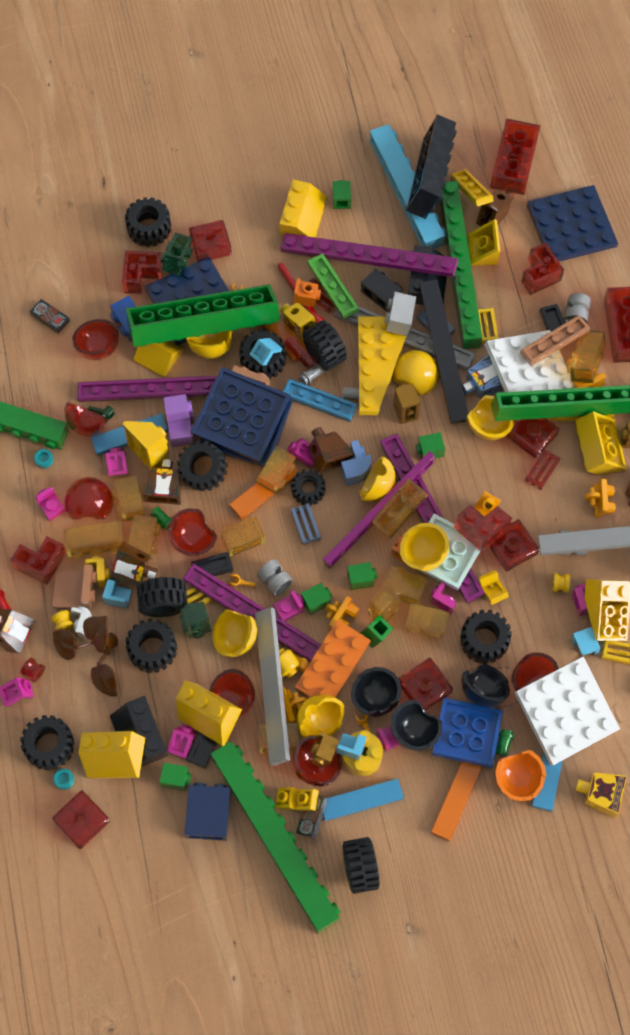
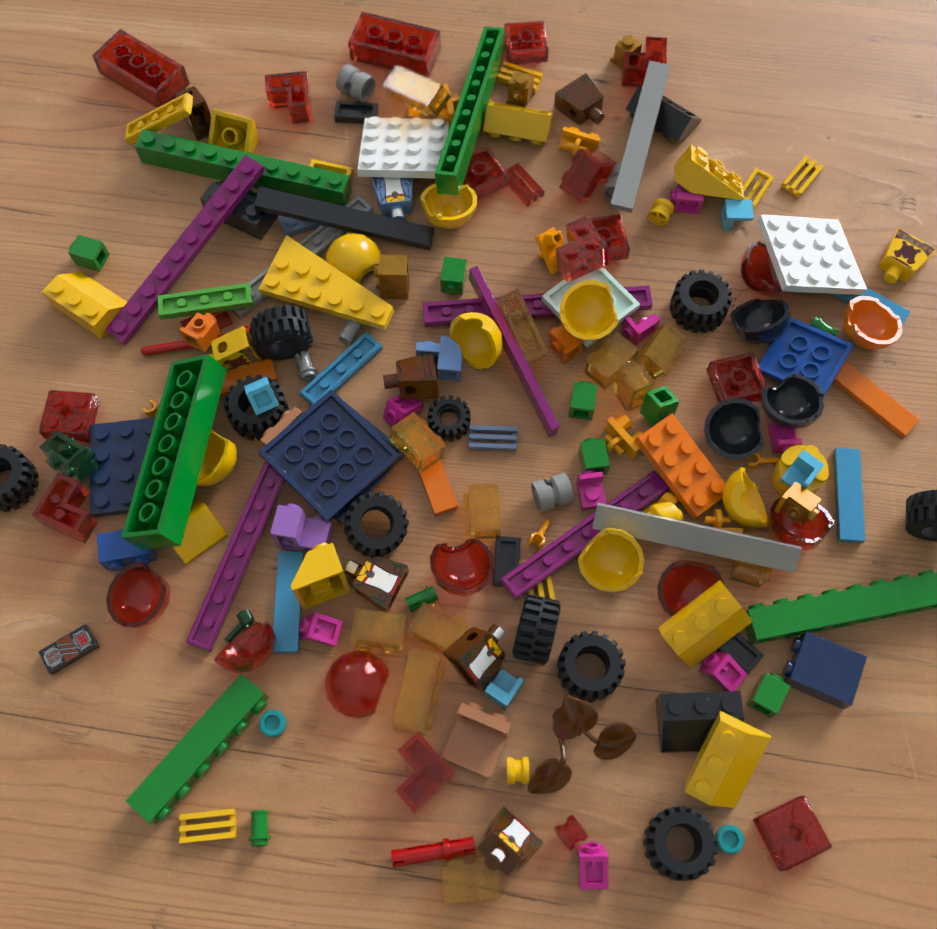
camera: 70 degrees left, 0 degrees up
dark pink bracket [35,487,66,521] -> none
white bracket [70,606,92,639] -> none
yellow bracket [85,556,110,587] -> none
clear green brick [179,601,212,639] -> none
yellow slope [275,787,319,811] -> none
clear red tile [284,335,317,369] -> none
tile [296,796,328,839] -> none
black brick [361,268,403,312] -> none
medium azure brick [369,124,446,249] -> none
light grey brick [384,292,416,336] -> none
black brick [406,114,457,219] -> none
yellow bracket [479,570,509,605] -> none
nougat tile [520,315,590,366] -> none
dark blue plate [527,185,618,264] -> none
none -> clear red brick [559,148,617,202]

